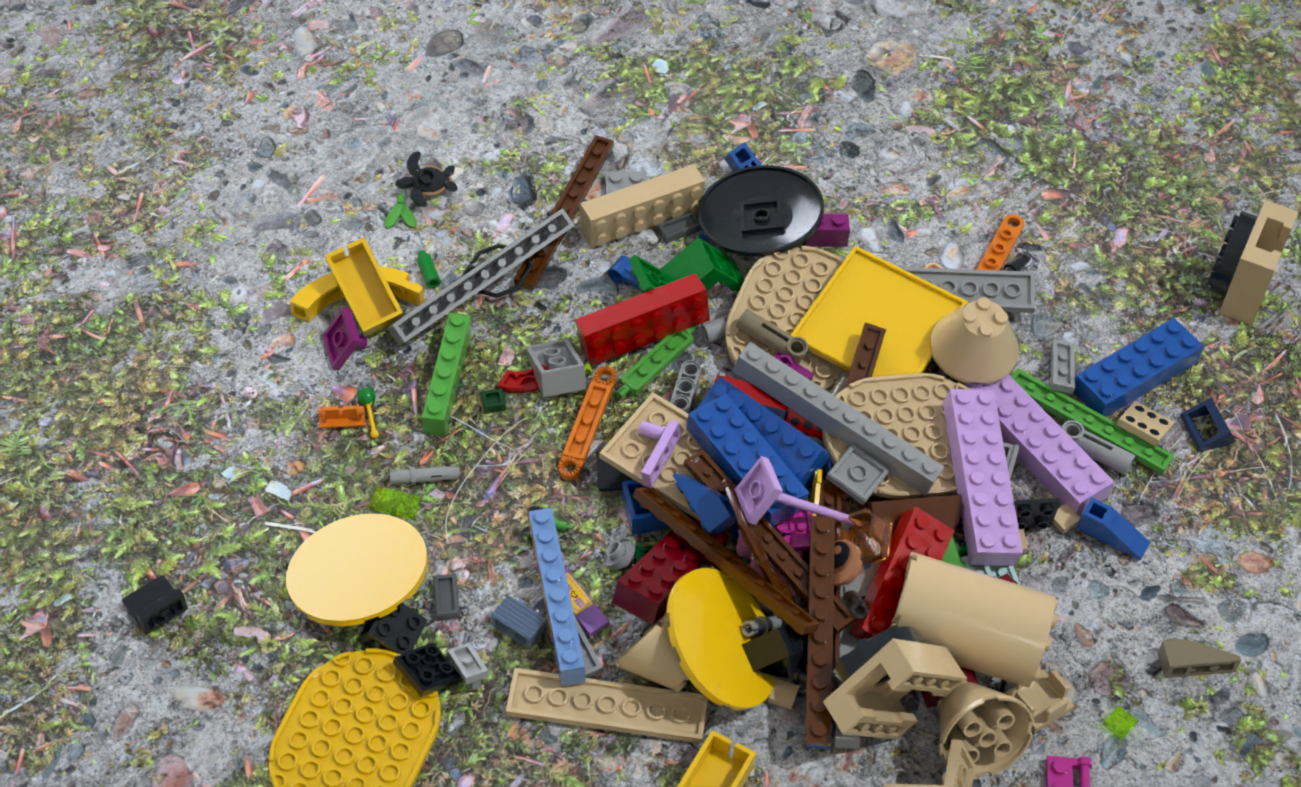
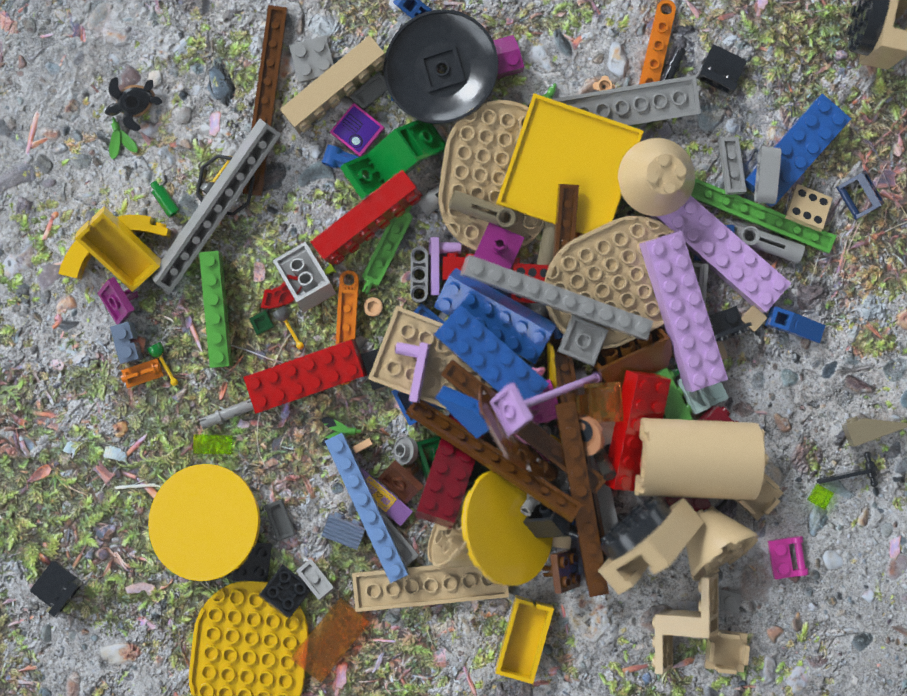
camera: 10 degrees left, 35 degrees up
none -> sand blue piece [110,322,143,364]
none -> red brick [243,339,368,414]
none -> hinge [272,306,304,349]
none -> clear orange plate [291,597,370,683]
none -> slope [330,103,385,157]
none -> light nougat tile [352,437,373,453]
none -> light nougat tile [364,297,383,317]
none -> copper tile [377,460,423,505]
none -> lavender piece [429,237,461,296]
none -> reddish brown plate [542,548,581,594]
none -> black bracket [696,44,747,95]
none -> light grey beam [754,146,781,204]
none -> black piece [816,452,878,487]

